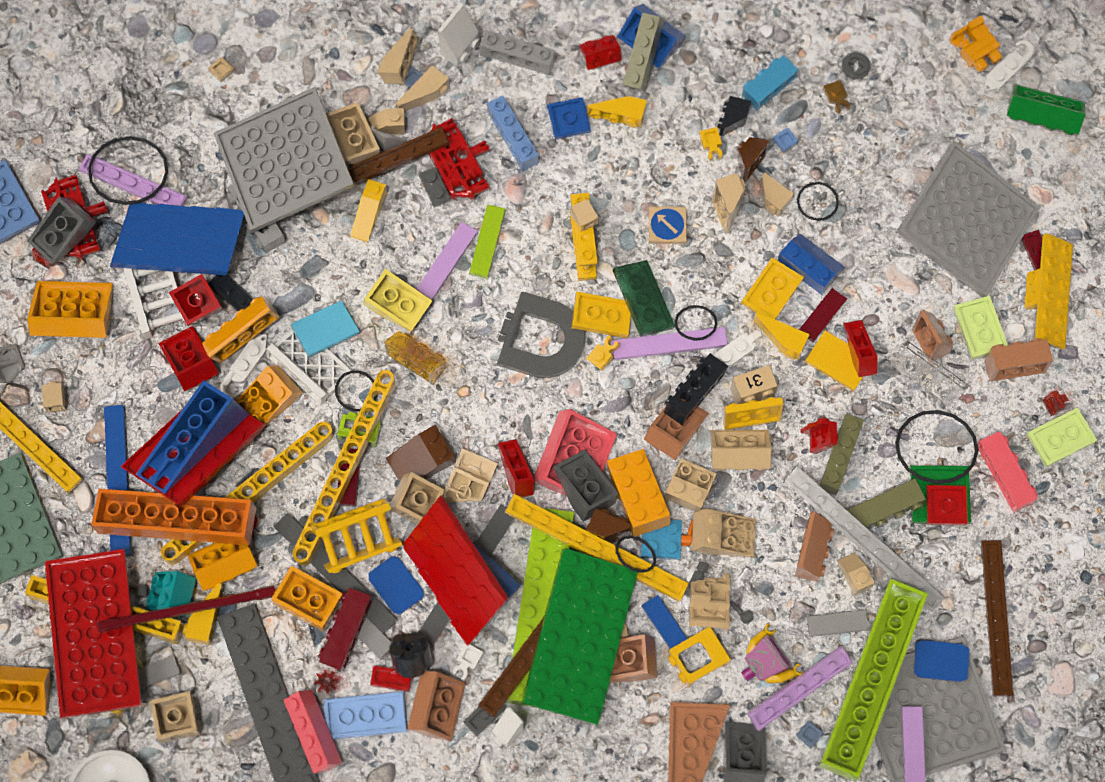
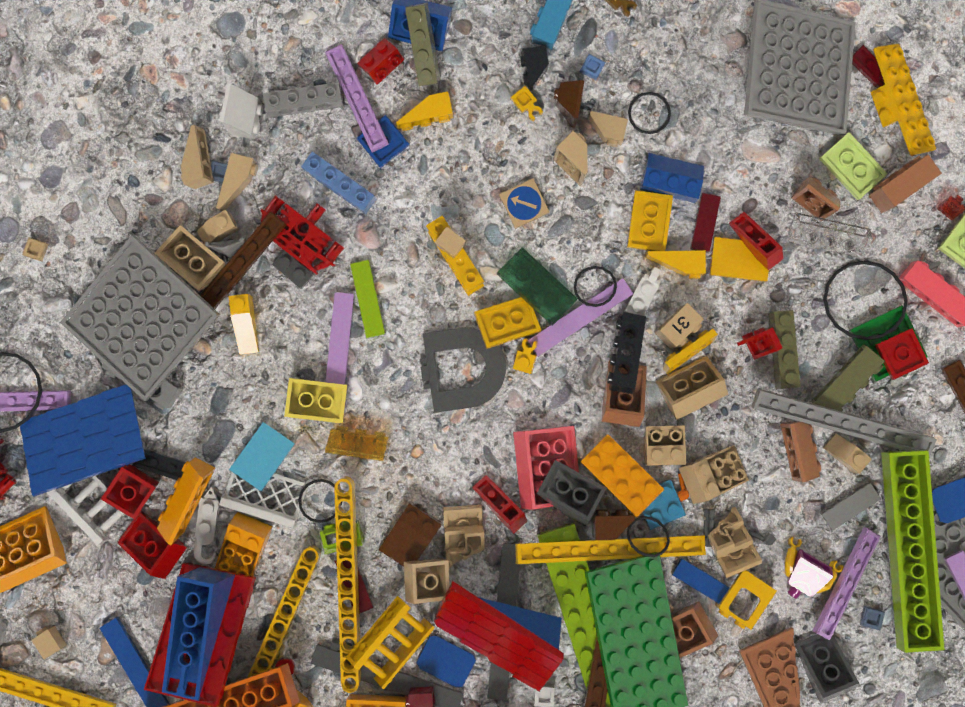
camera: 20 degrees left, 15 degrees up
none -> lavender tile [325,44,389,153]

